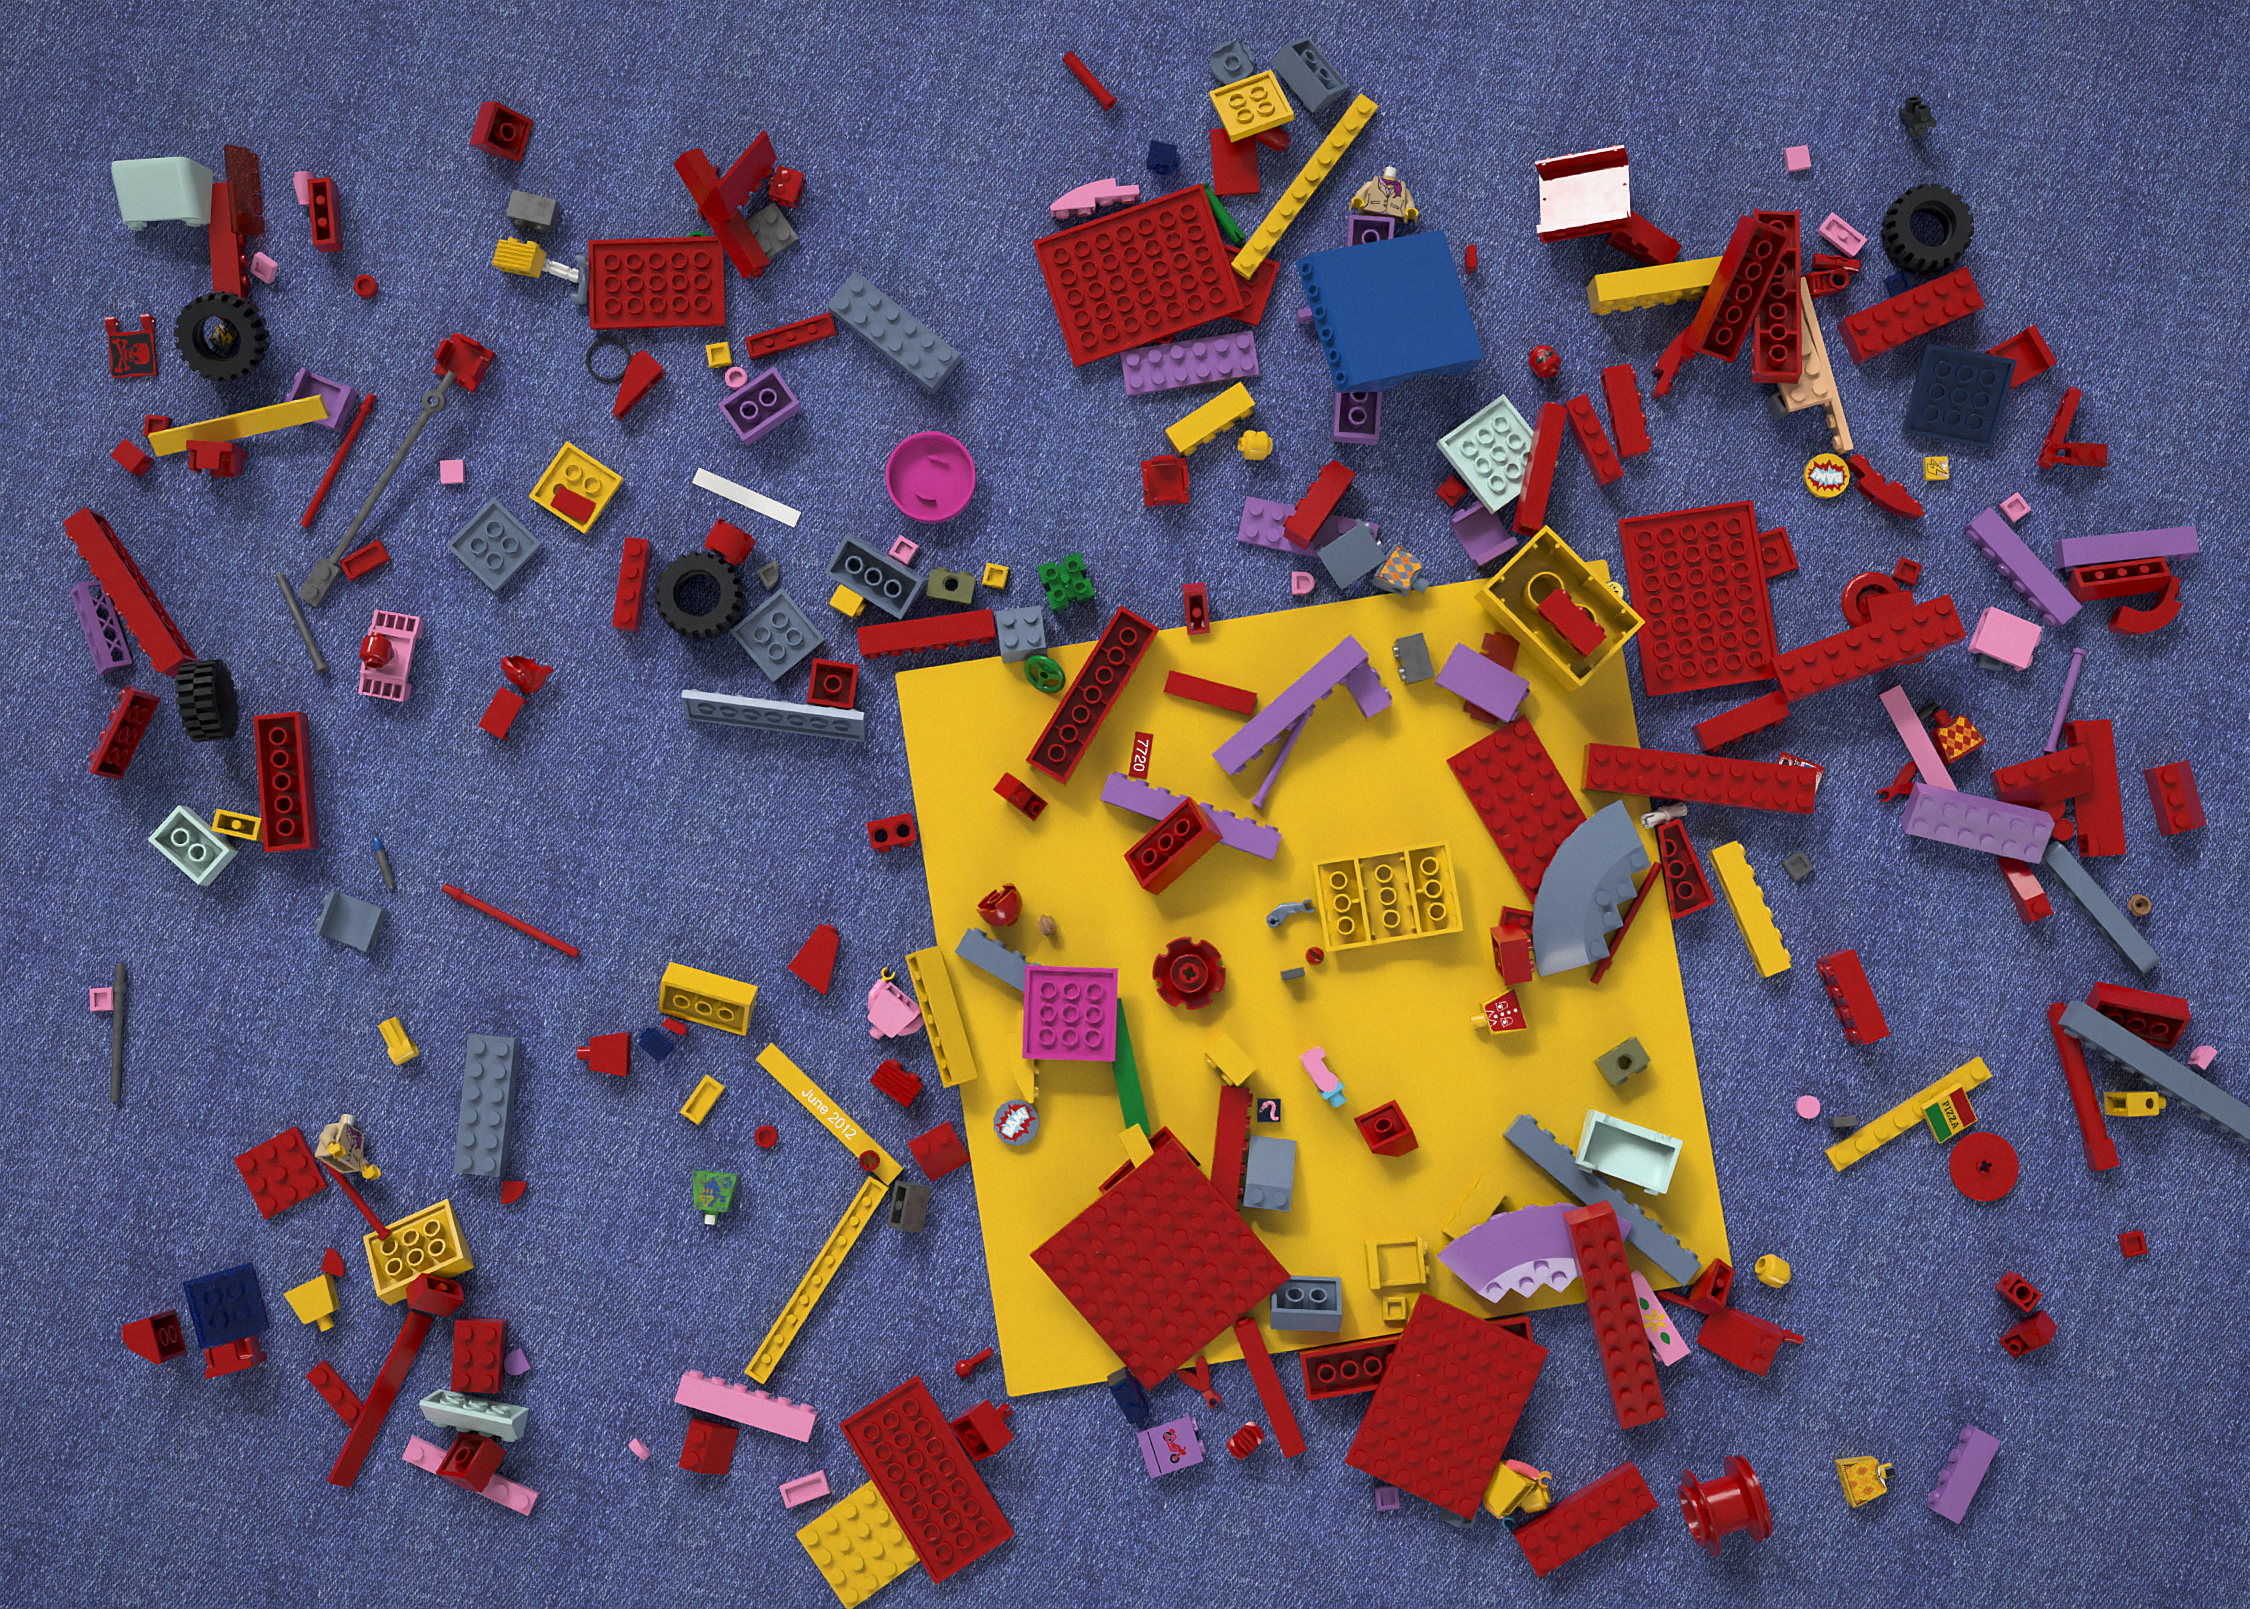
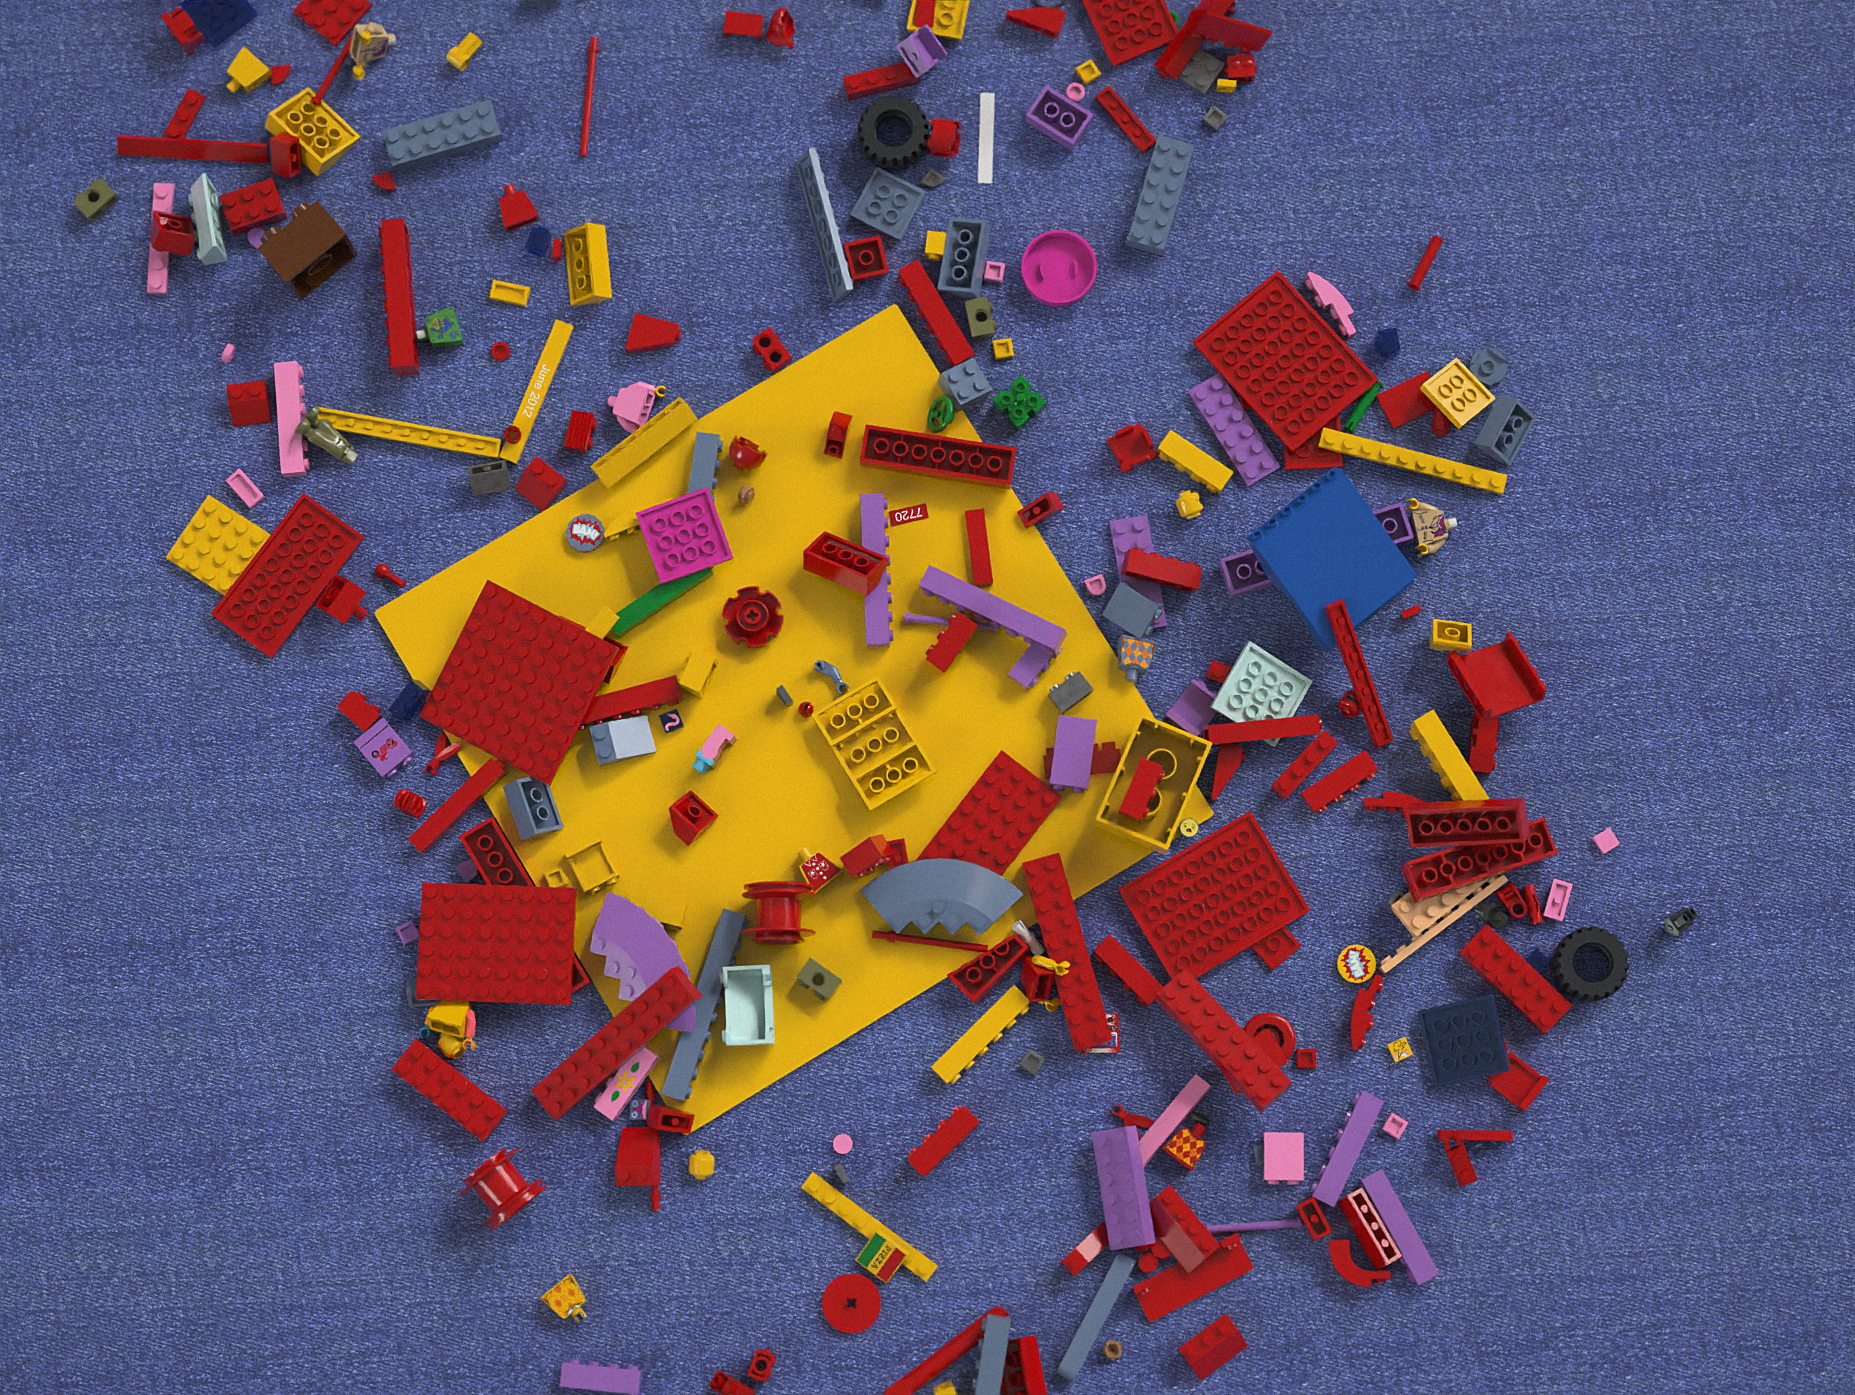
camera: 75 degrees right, 5 degrees down
none -> olive brick [73,178,119,224]
none -> reddish brown brick [258,200,358,302]
none -> olive piece [294,405,359,465]
none -> red brick [337,690,383,732]
none -> red brick [378,218,420,376]
none -> medium lavender tile [455,860,479,884]
none -> tile [629,1099,651,1120]
none -> red wheel [741,881,816,945]
none -> medium lavender panel [895,24,947,78]
none -> red brick [925,612,979,673]
none -> red torso [1021,955,1070,1012]
none -> flat silver tile [1202,105,1228,132]
none -> red slope [1210,743,1246,802]
none -> yellow tile [1216,79,1236,93]
none -> red brick [1294,1197,1332,1241]
none -> red tile [1324,599,1393,748]
none -> yellow slope [1429,619,1472,653]
none -> pearl dark grey hips [1475,901,1507,929]

